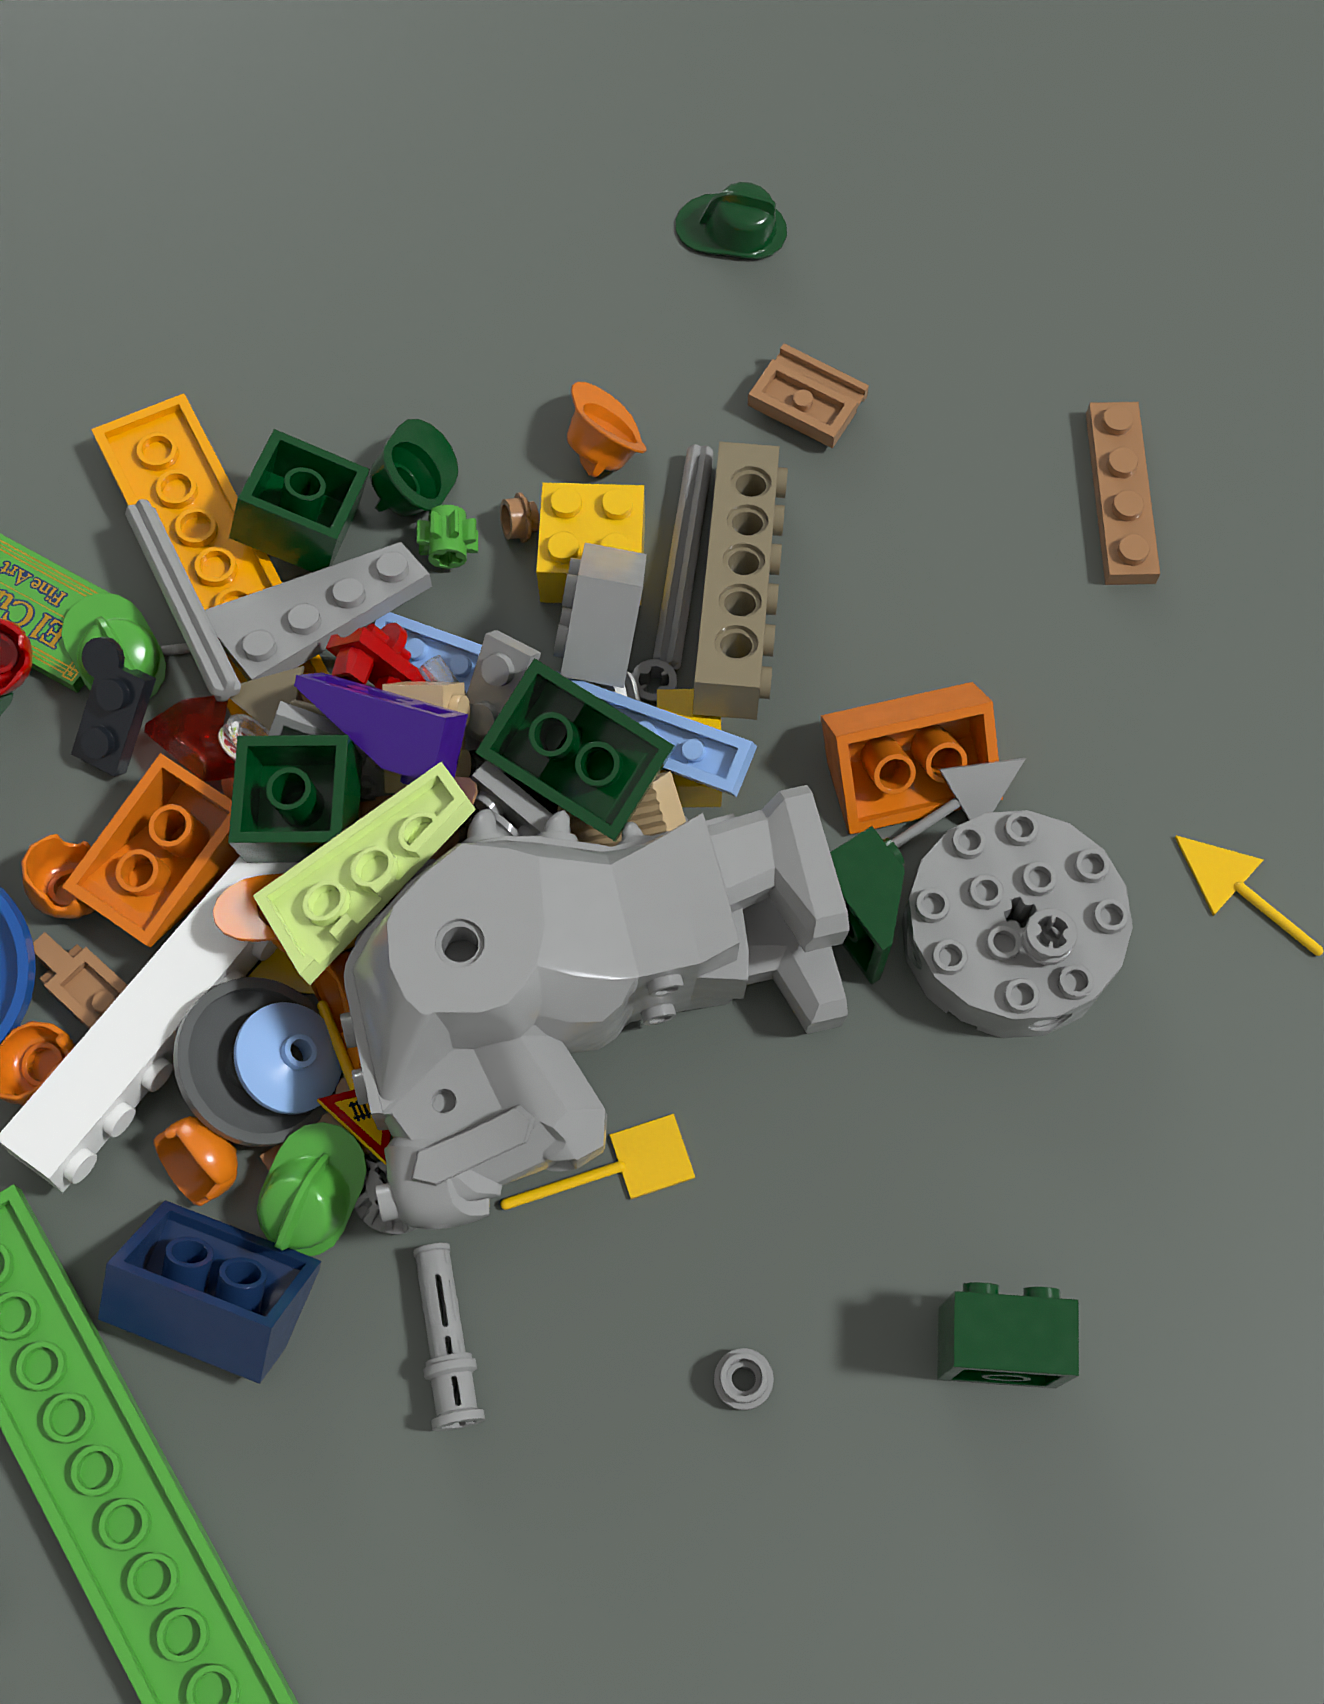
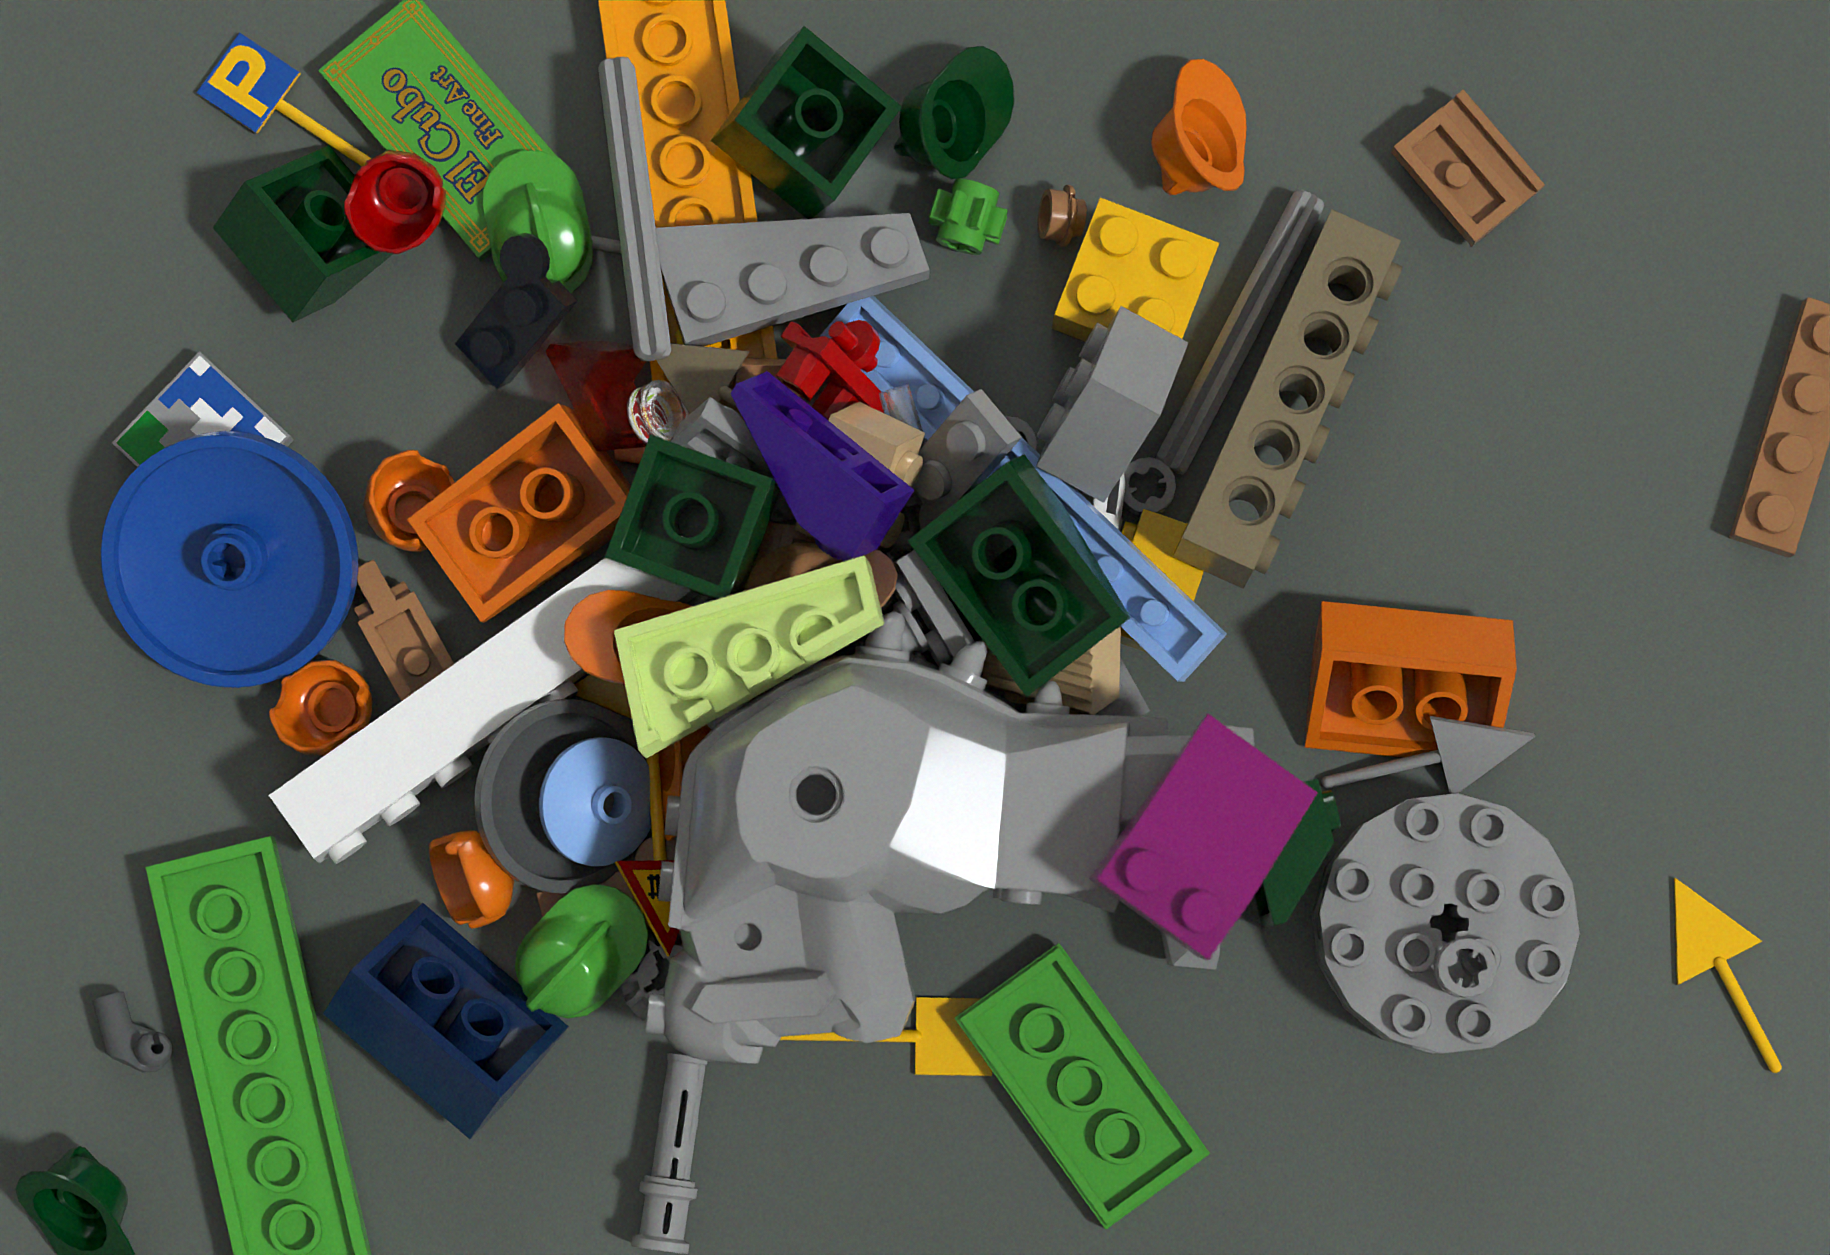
camera: 20 degrees right, 15 degrees up
none -> bright green tile [954,943,1210,1230]
none -> magenta slope [1089,714,1318,960]

